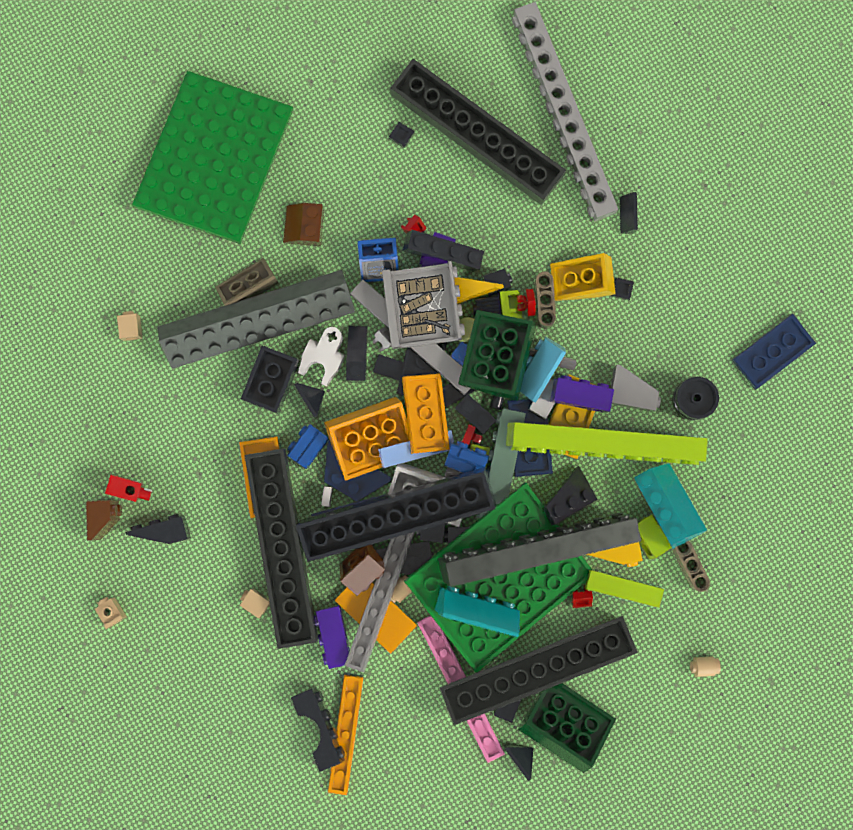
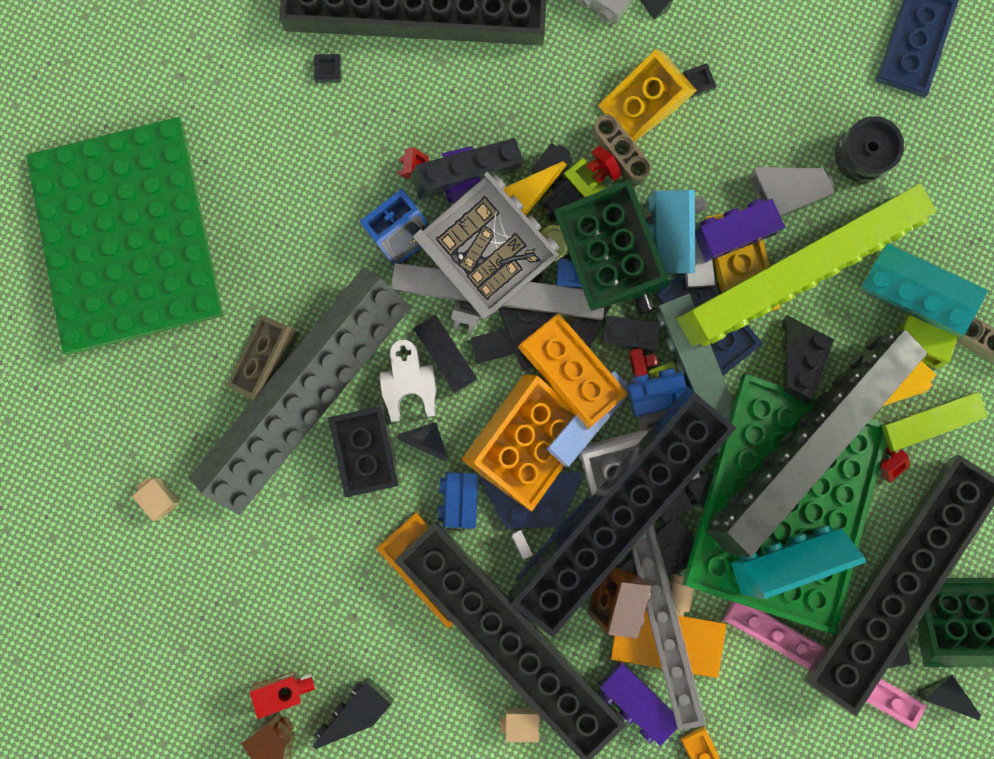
camera: 35 degrees left, 0 degrees up
reddish brown slope [283,203,324,246] -> none

